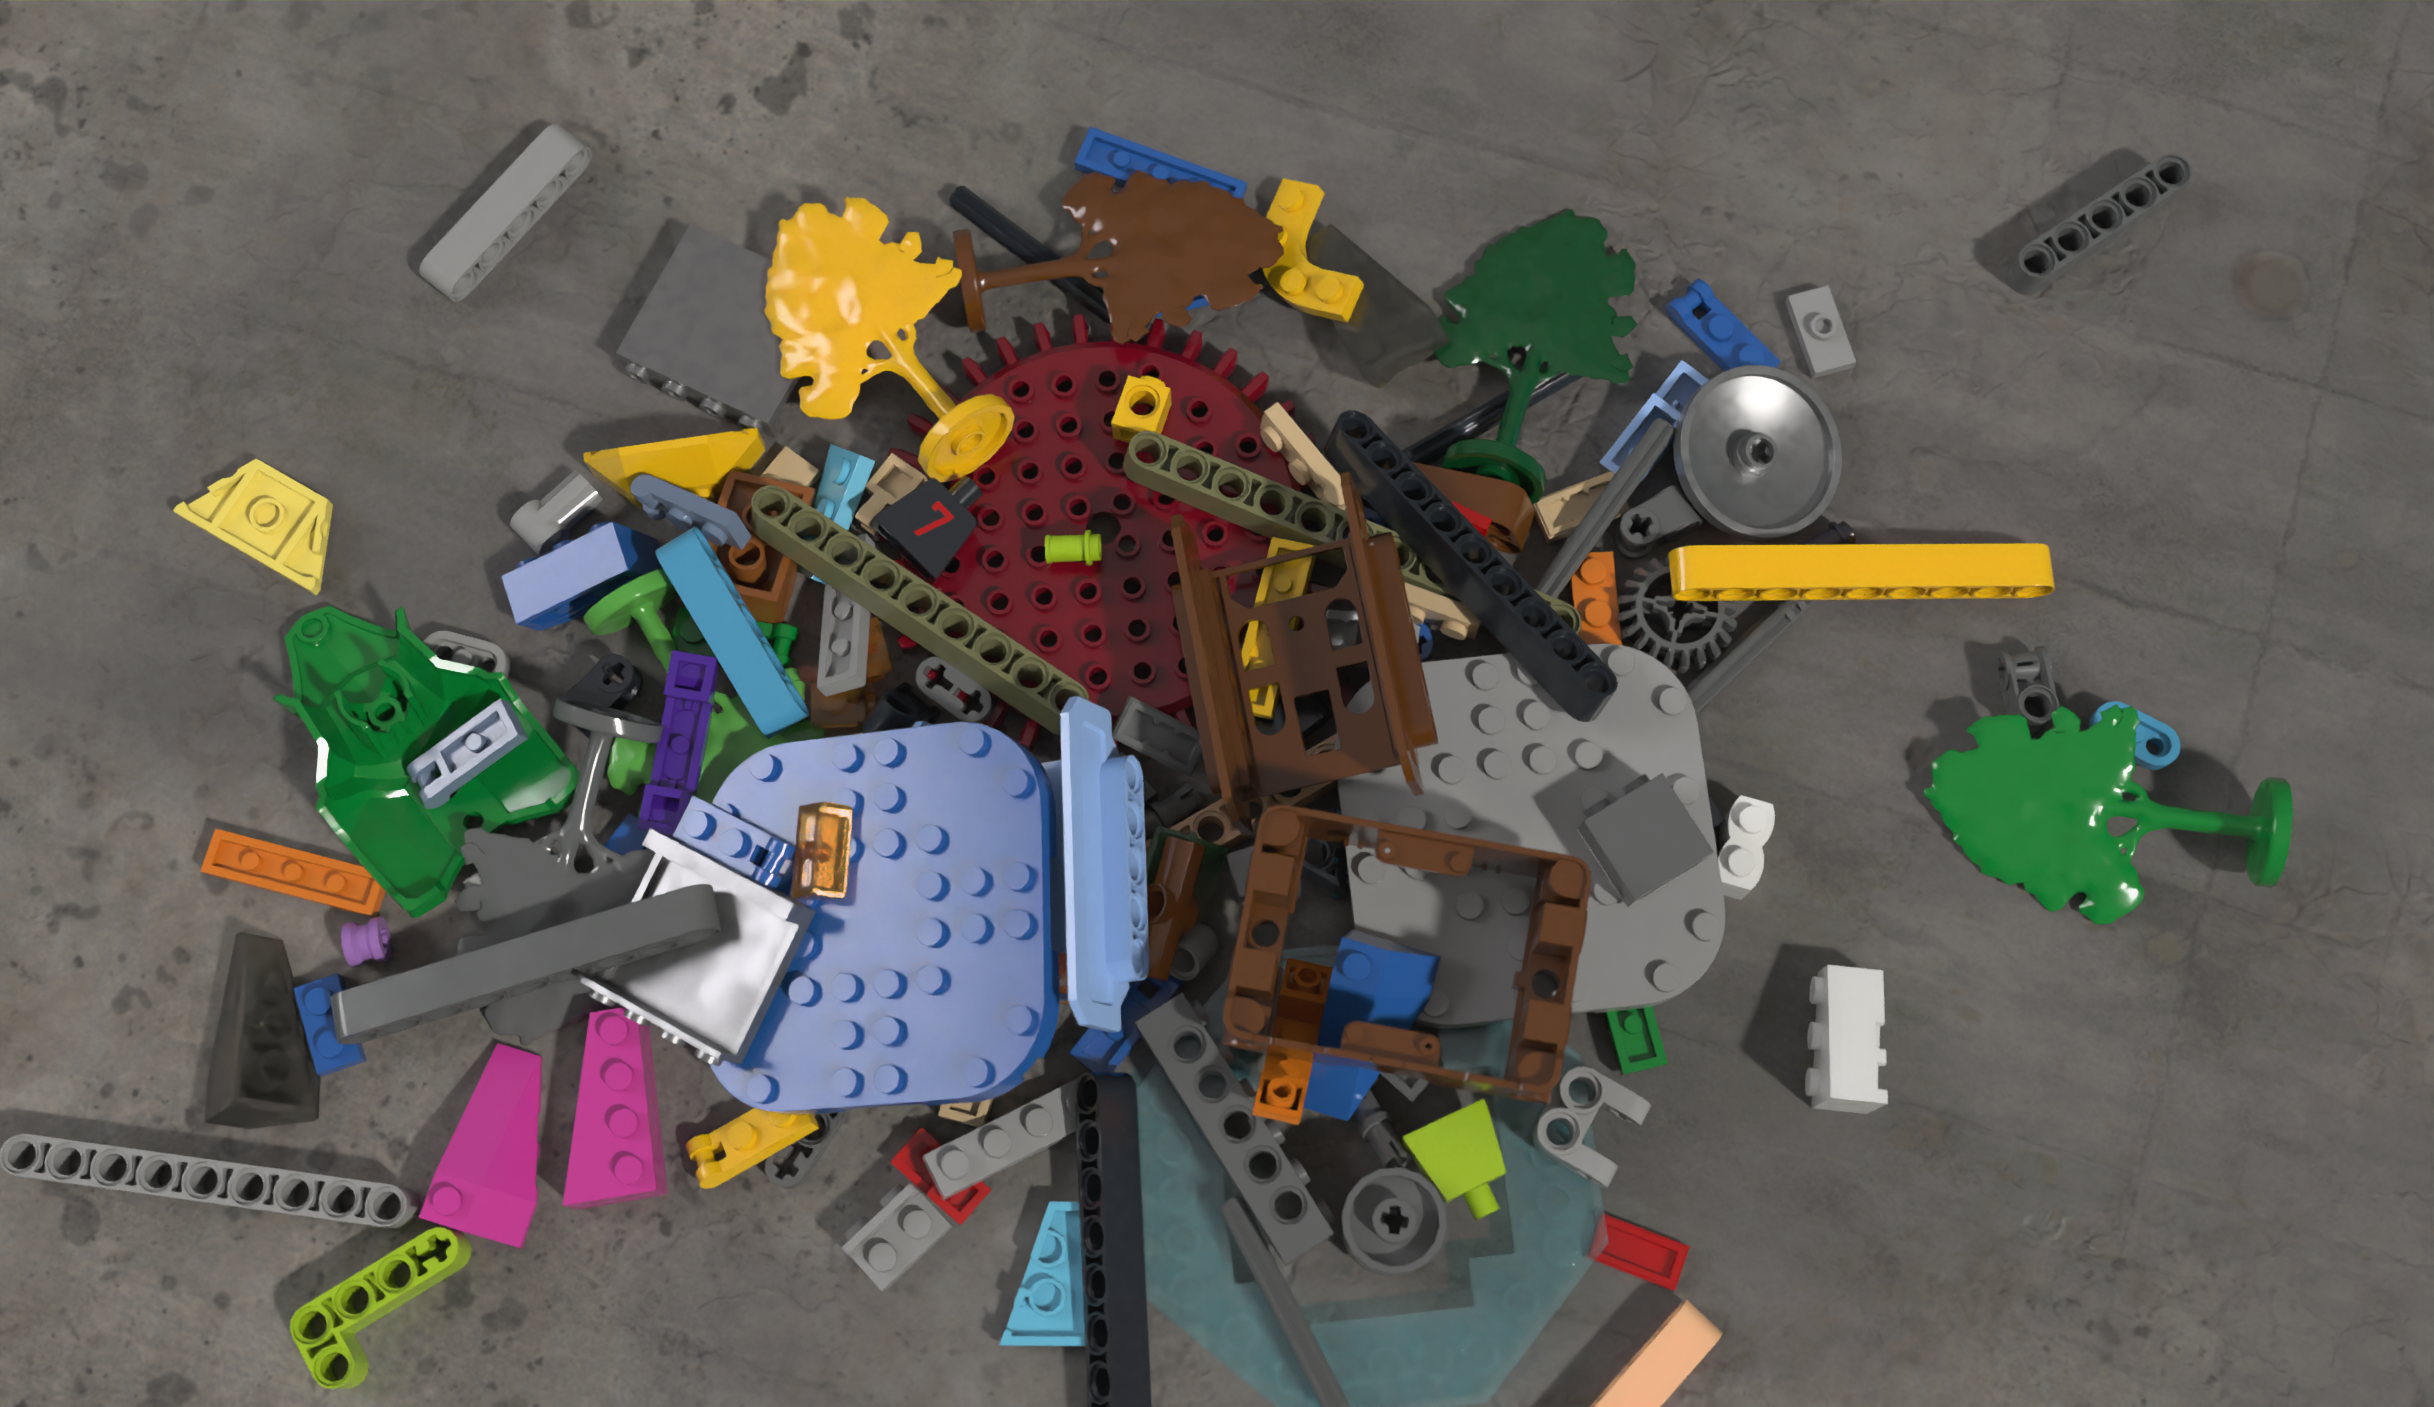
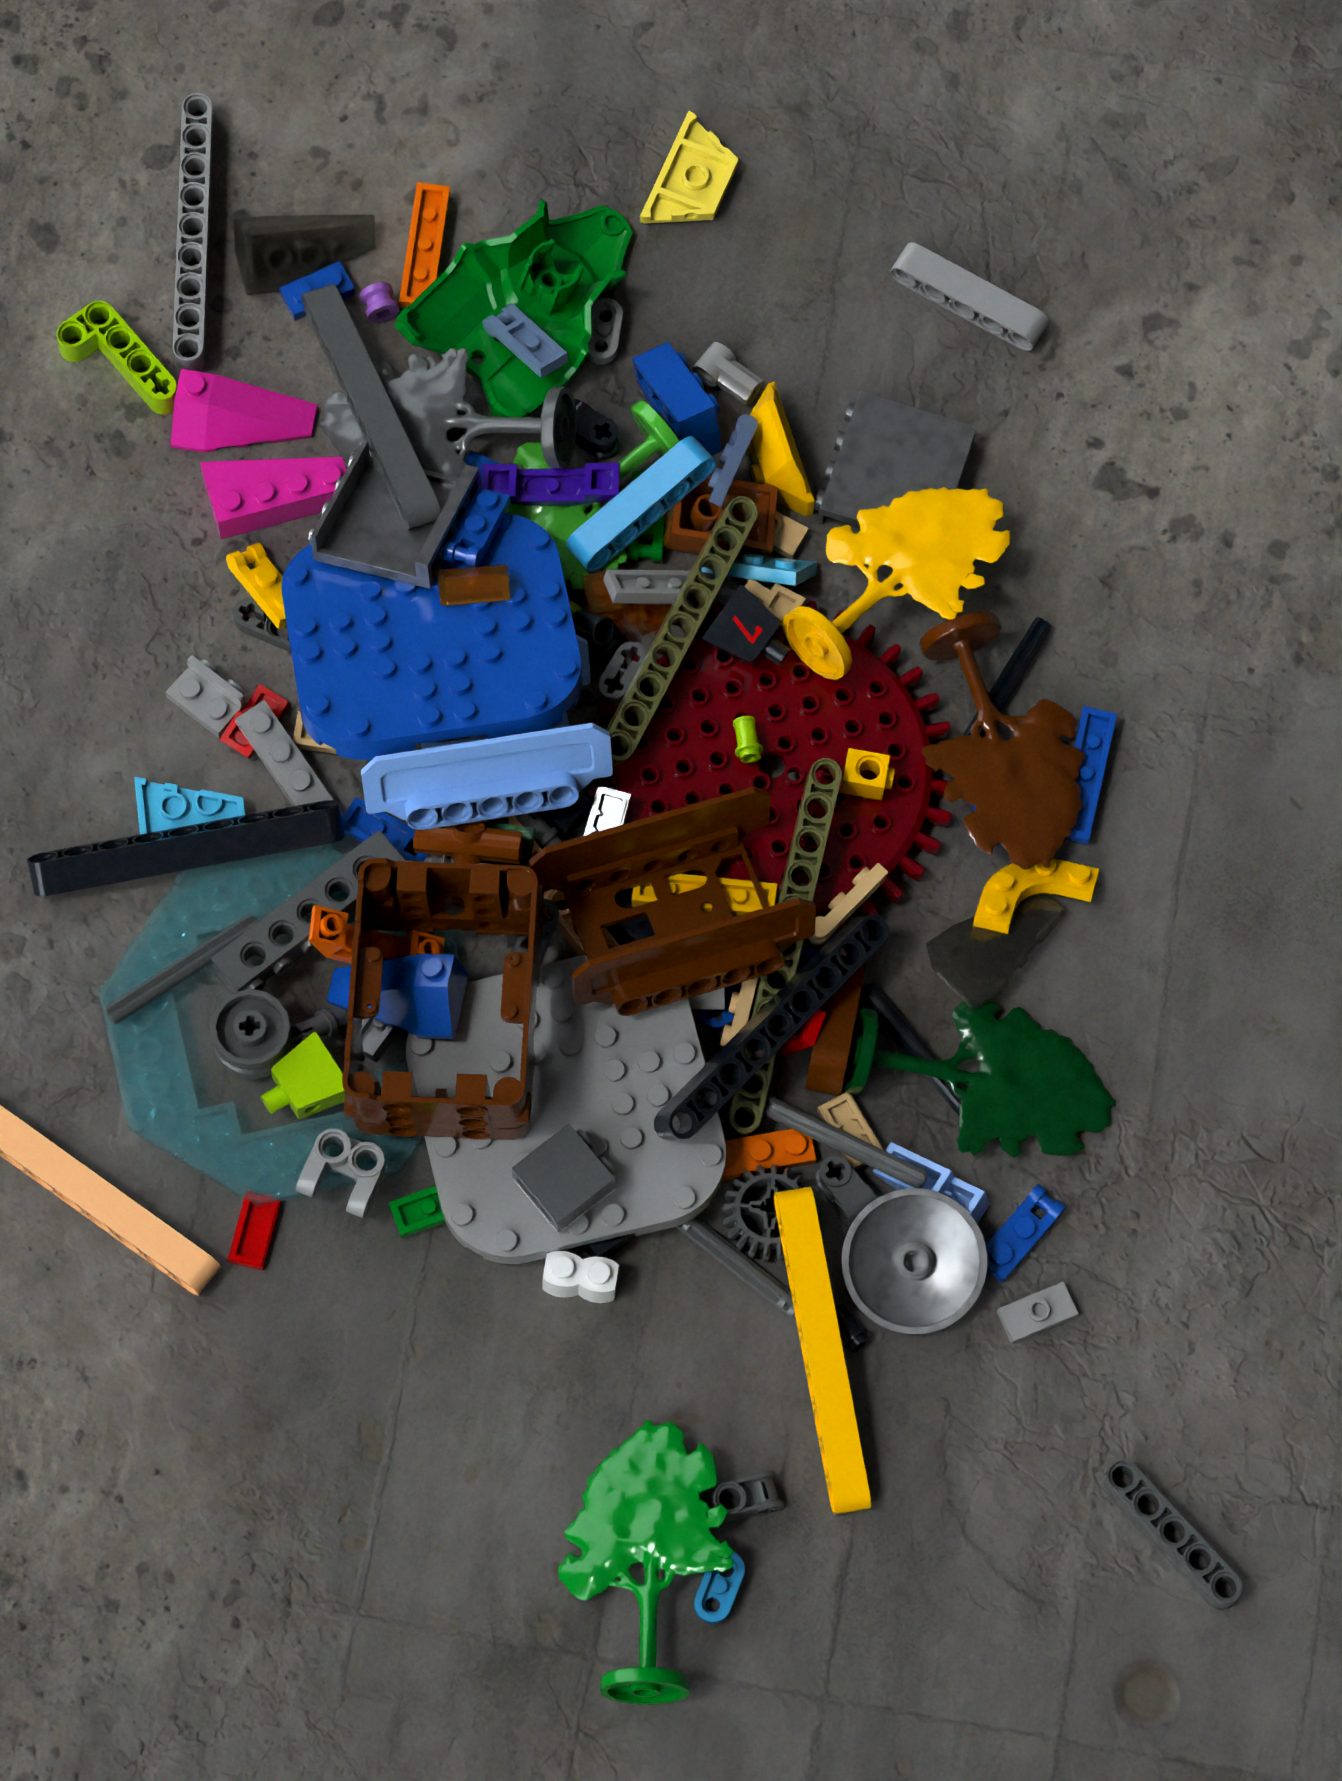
camera: 75 degrees right, 5 degrees down
white wedge [1805,965,1888,1114] -> none

